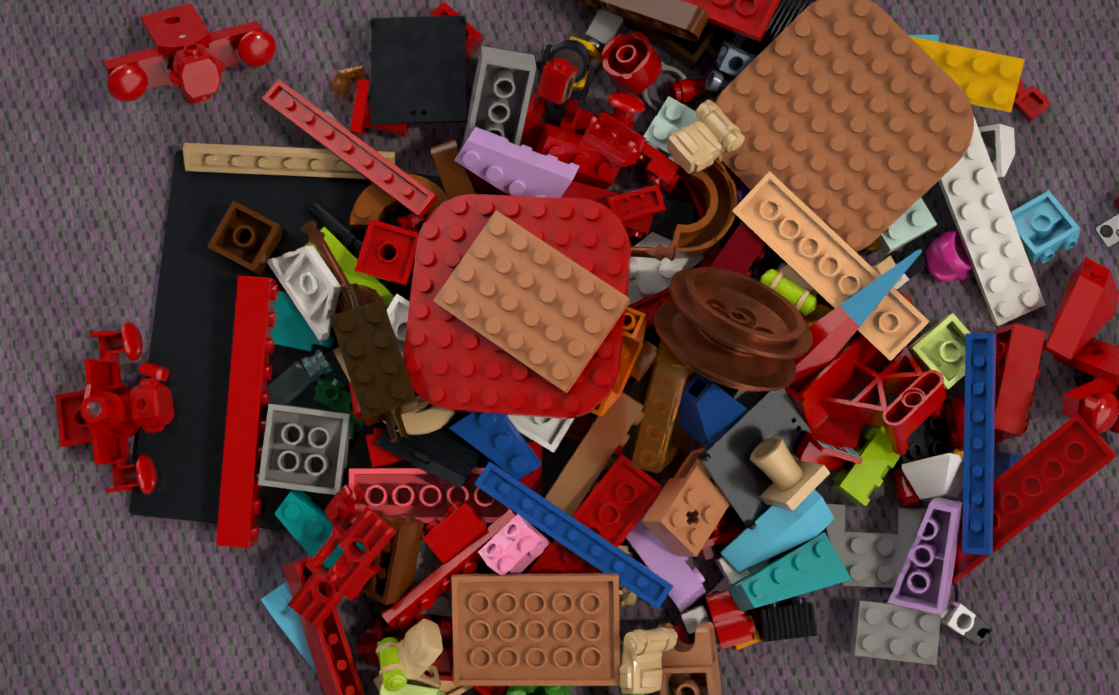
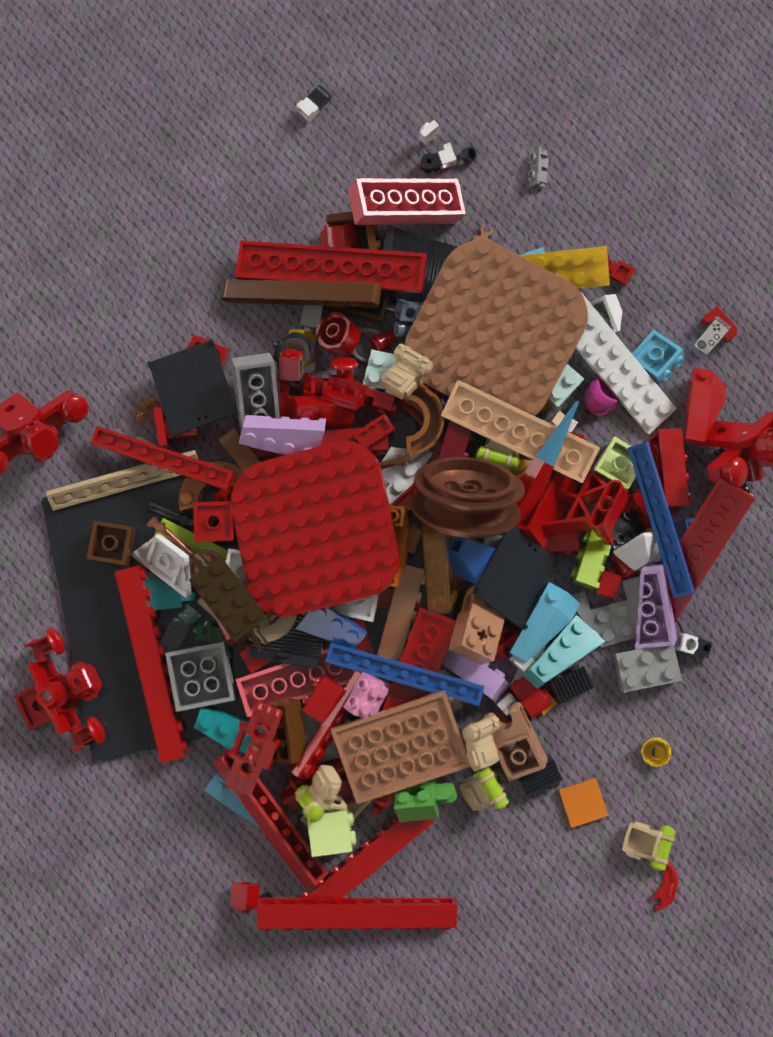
camera: 15 degrees left, 0 degrees up
red tile [139,361,170,381] -> none
red plate [324,485,364,529] -> none
nougat plate [433,210,631,393] -> none
tan plant [750,435,830,511] -> none
red panel [794,432,863,472] -> none
none -> red brick [594,568,621,599]

